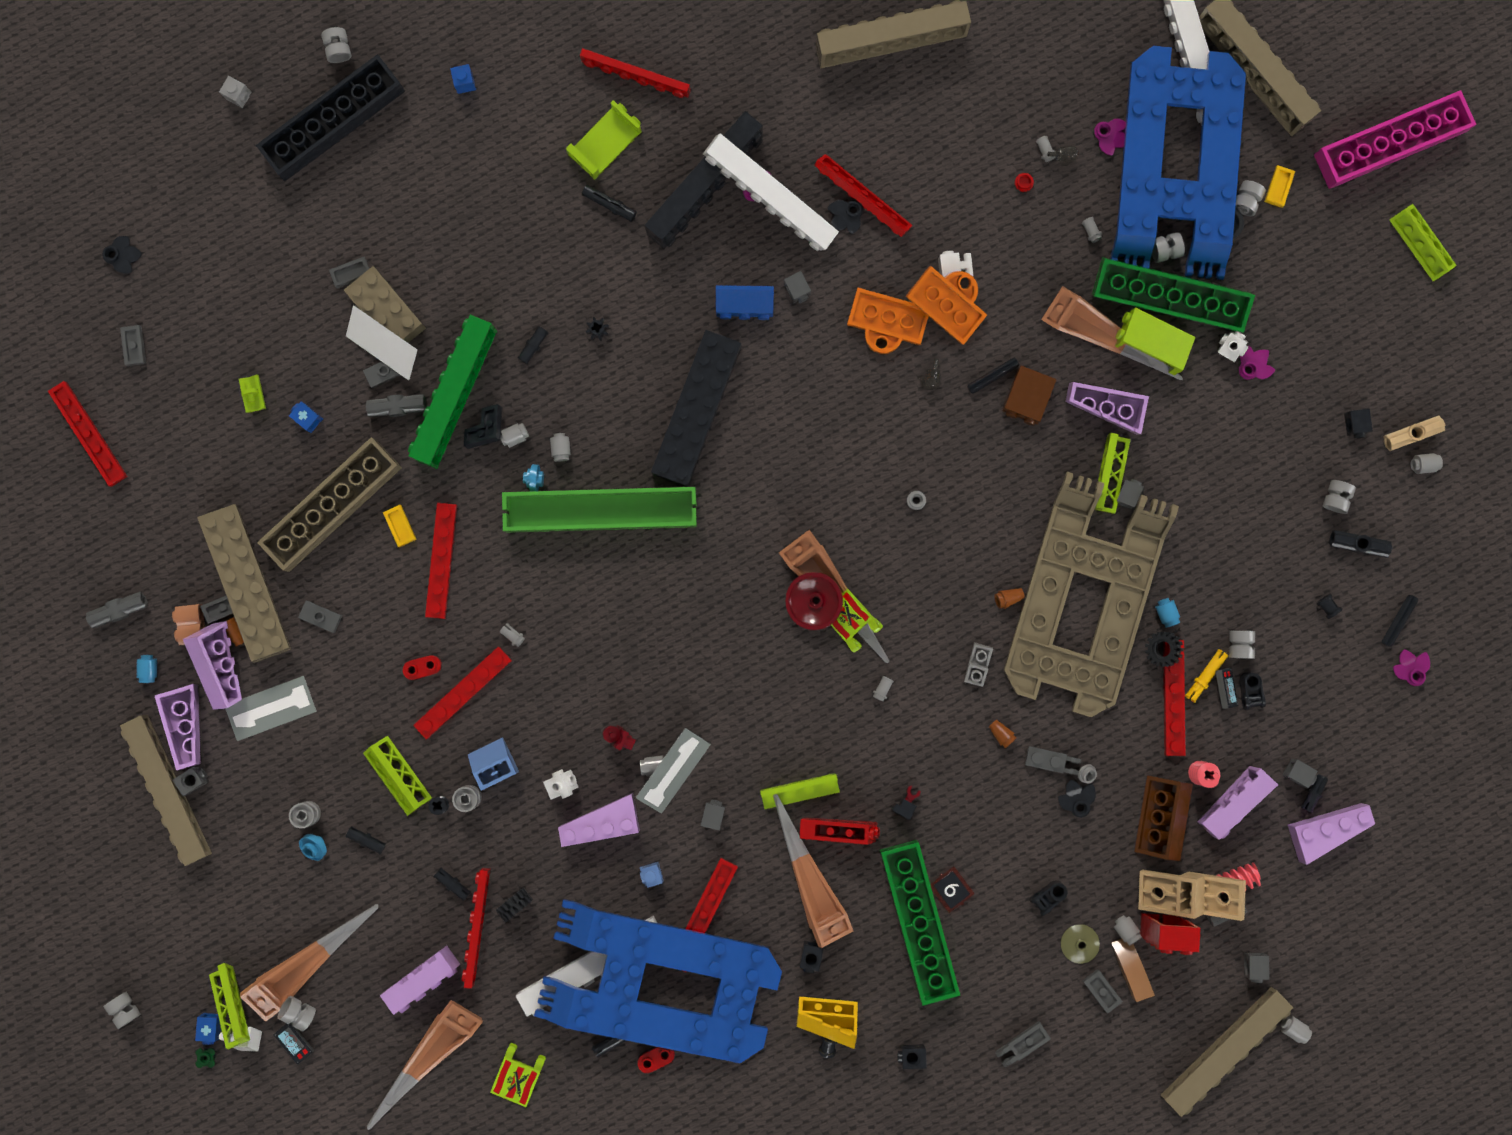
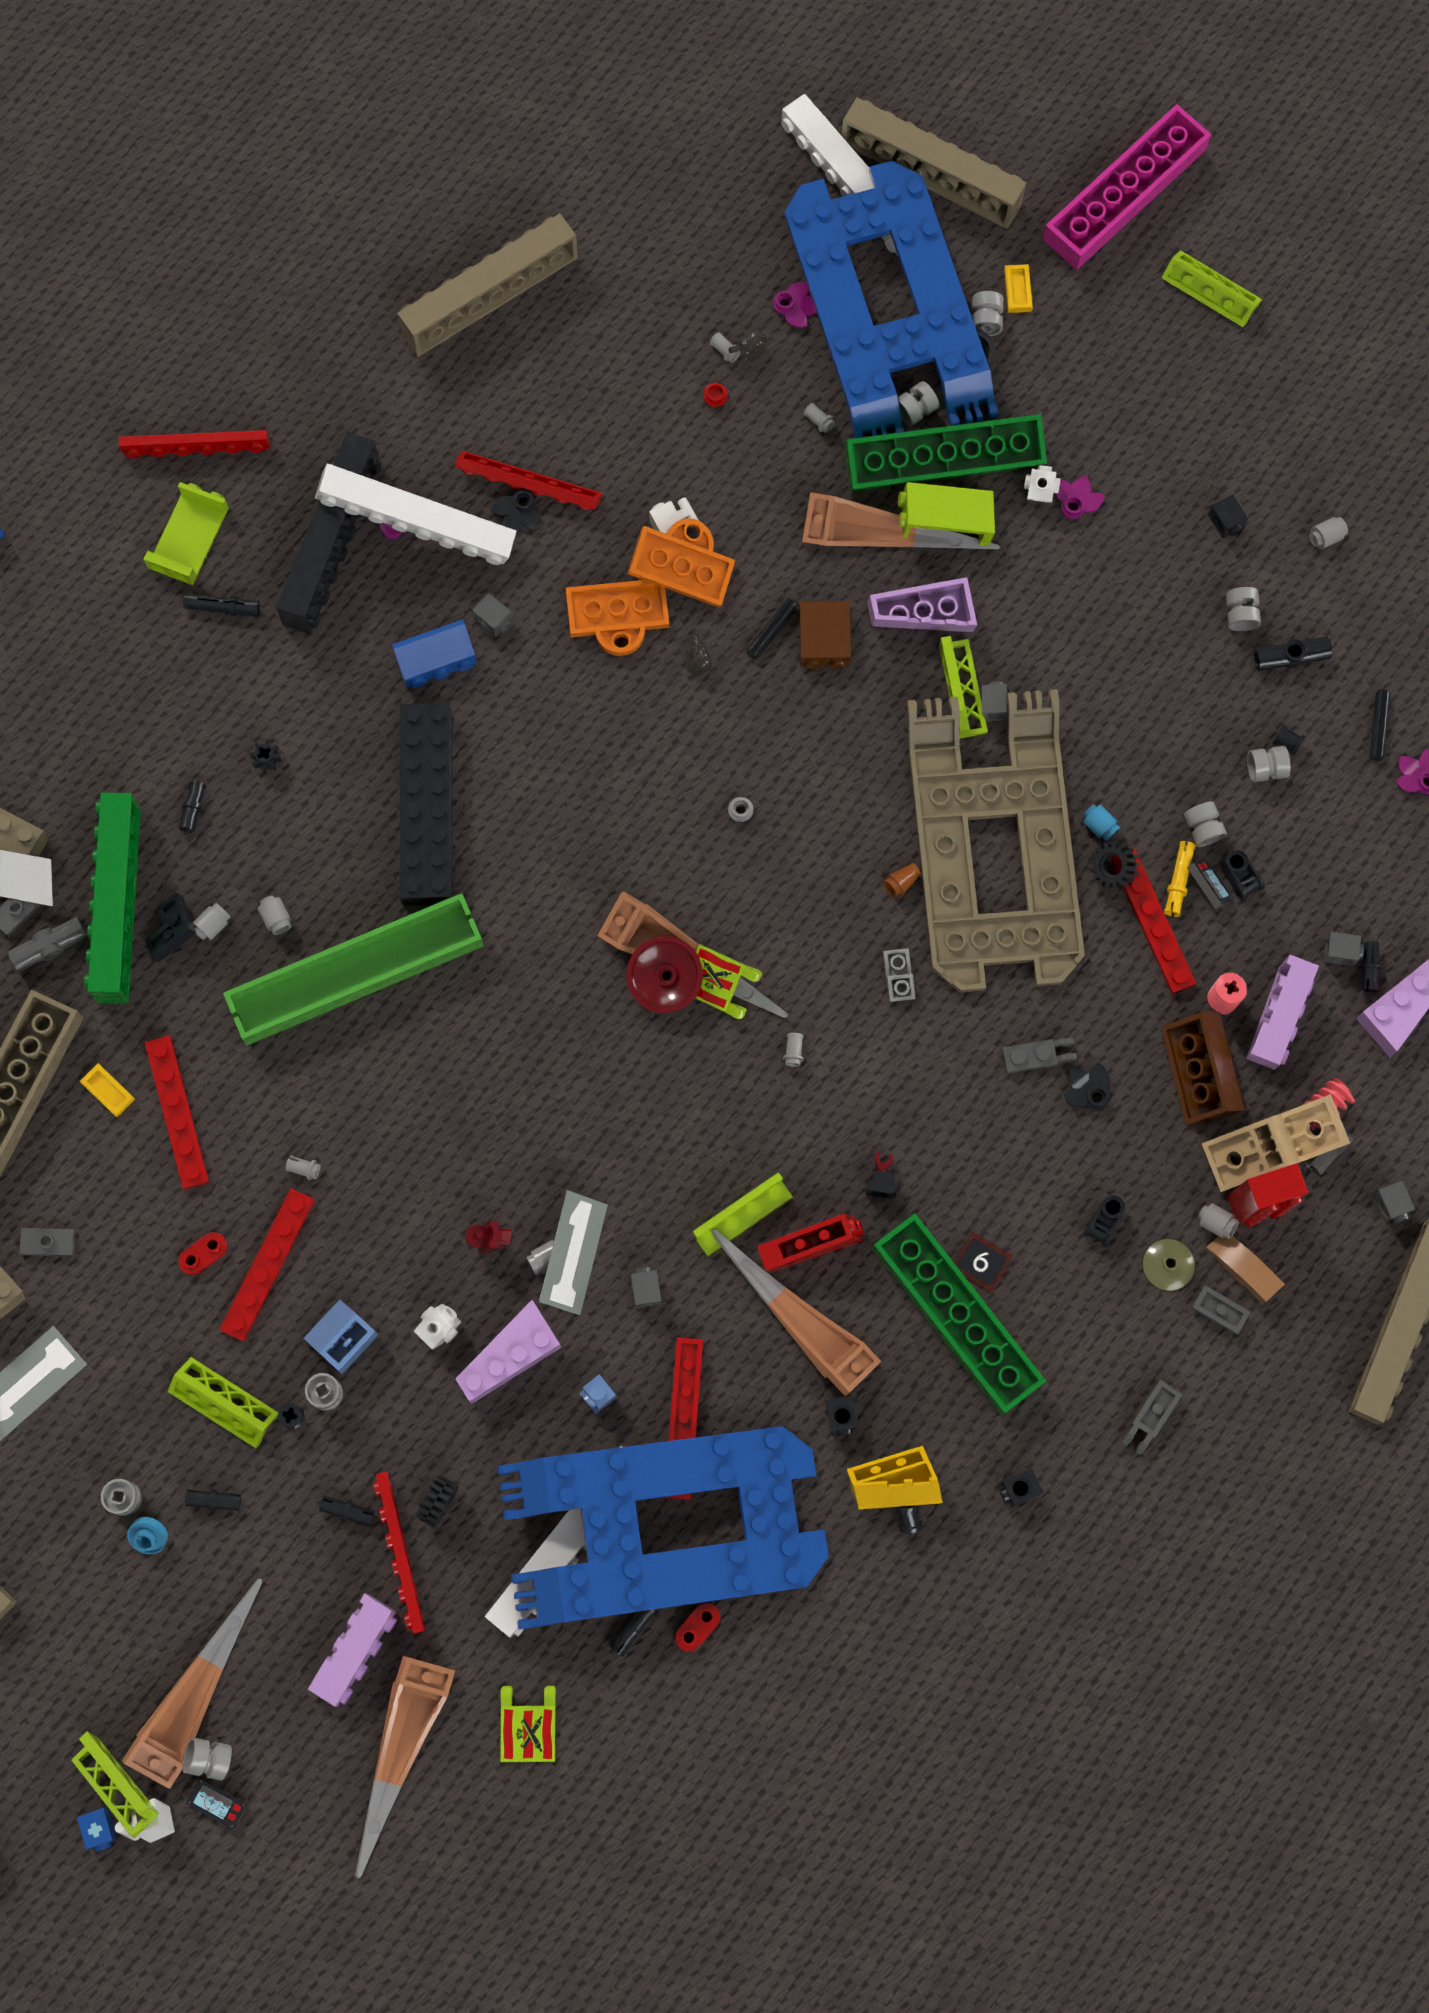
camera: 25 degrees left, 10 degrees down
dark green plate [195,1048,215,1068] -> none
dark azure plate [523,464,544,492] -> none
dark orange cone [989,720,1017,748] -> none
light grey plate [1078,764,1097,783] -> none
tan piece [1383,416,1445,451] -> none
none -> light grey wheel [1247,746,1291,782]

